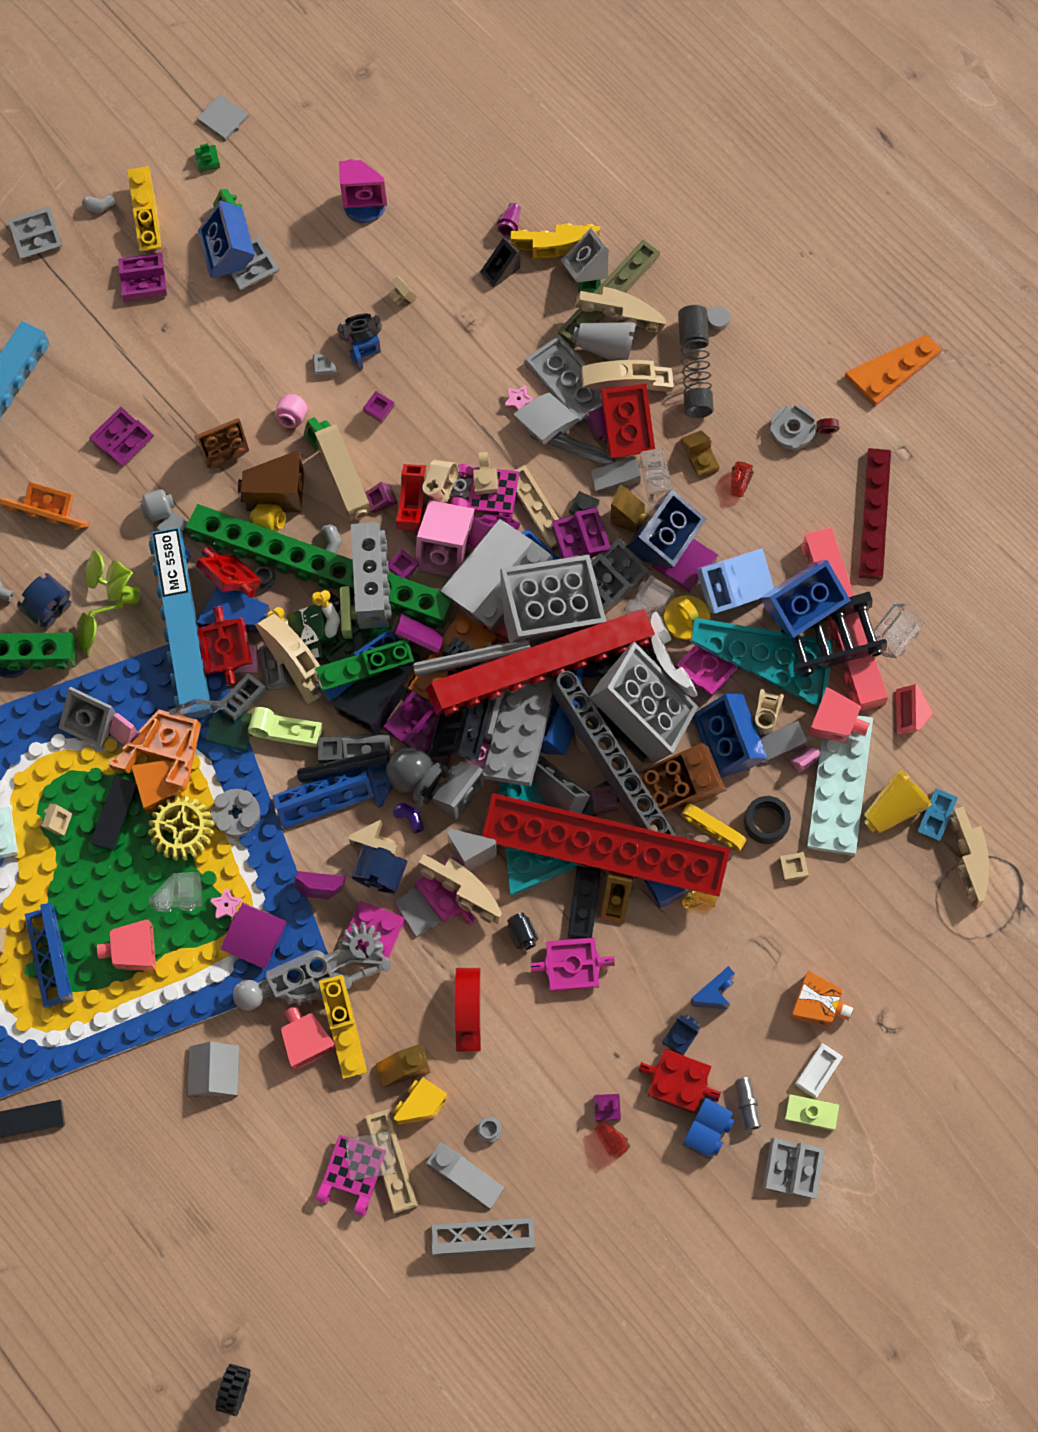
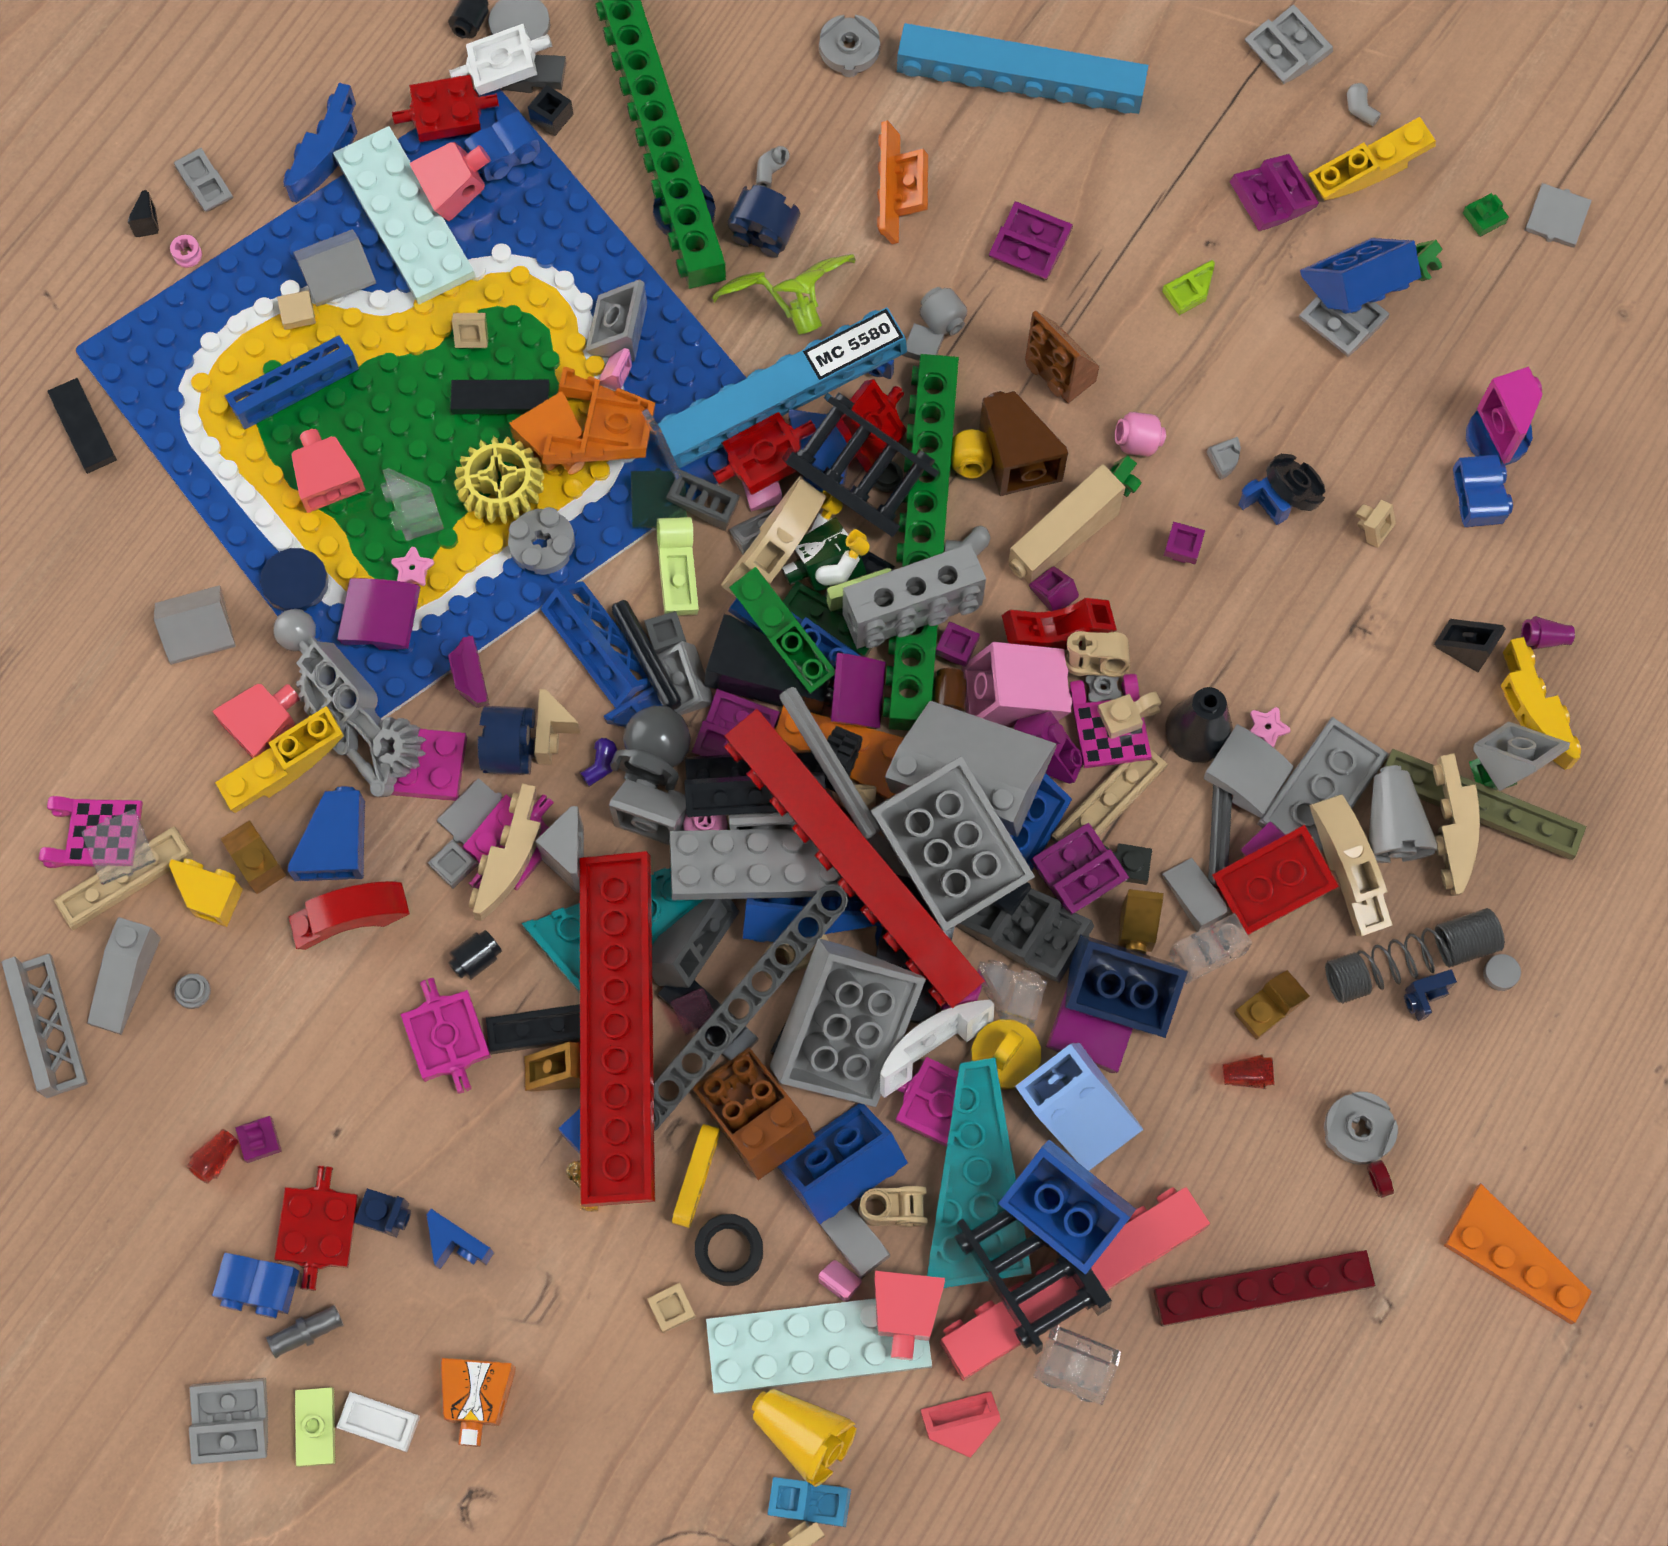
camera: 70 degrees right, 0 degrees up
none -> dark blue tile [260,548,329,612]
none -> blue slope [288,786,365,881]
none -> light grey tile [428,839,478,889]
none -> black fence [782,392,939,537]
none -> reddish brown brick [932,668,967,712]
none -> lime tile [1162,260,1215,316]
none -> black cone [1165,687,1233,763]
none -> dark blue bracket [1404,969,1457,1021]
none -> blue brick [1453,455,1513,527]

